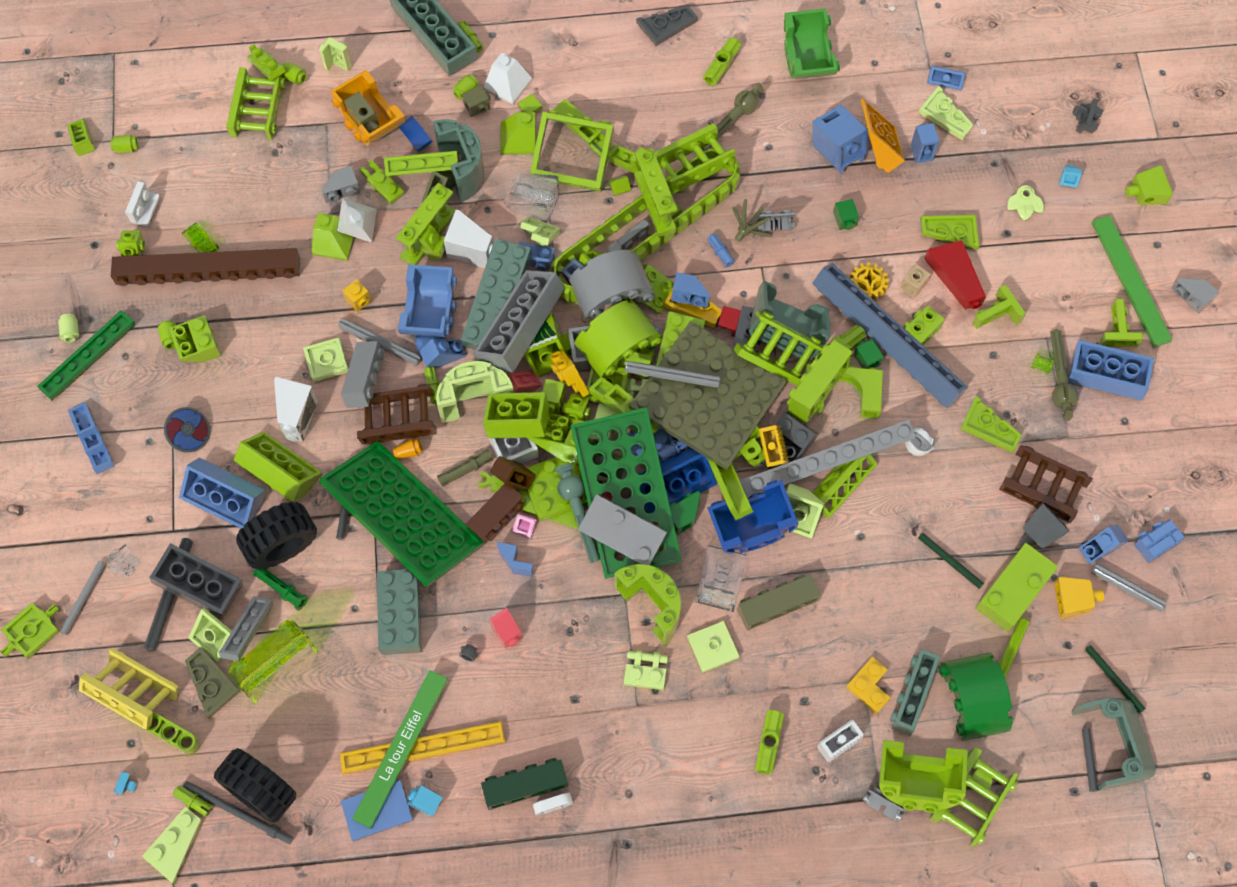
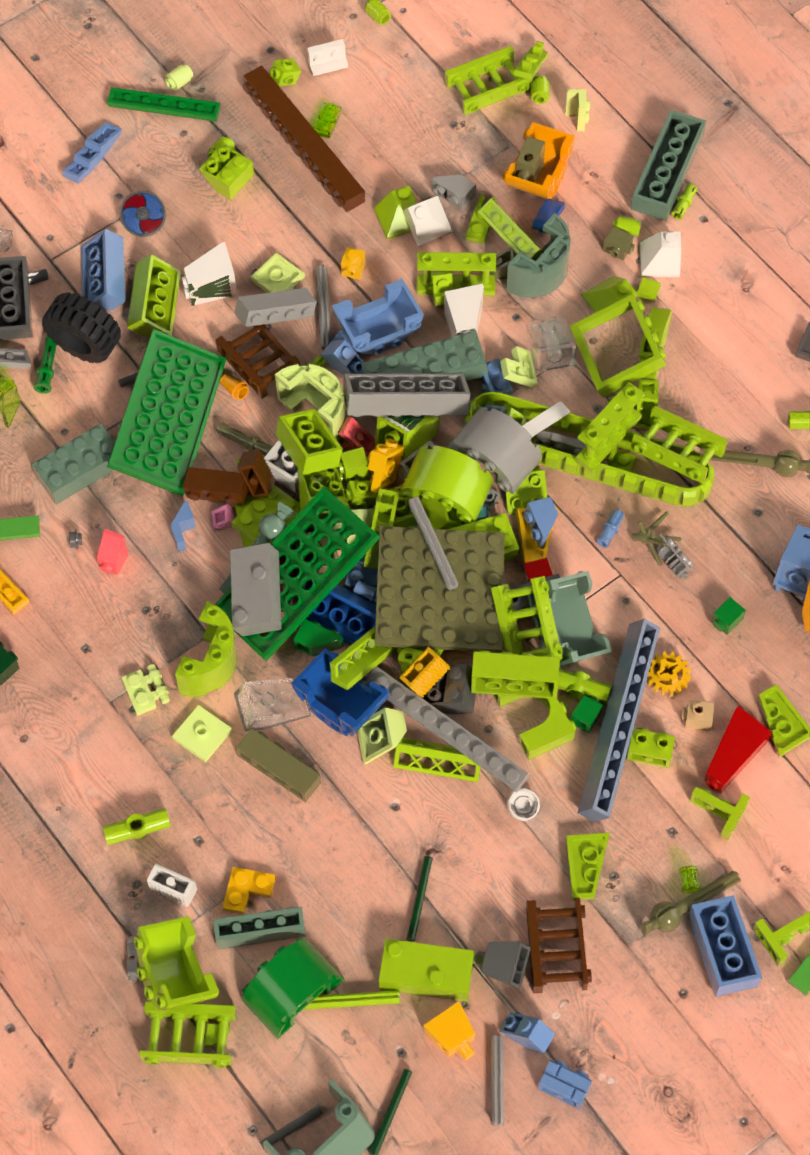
camera: 60 degrees right, 5 degrees down
none -> white sticker [523,401,570,437]

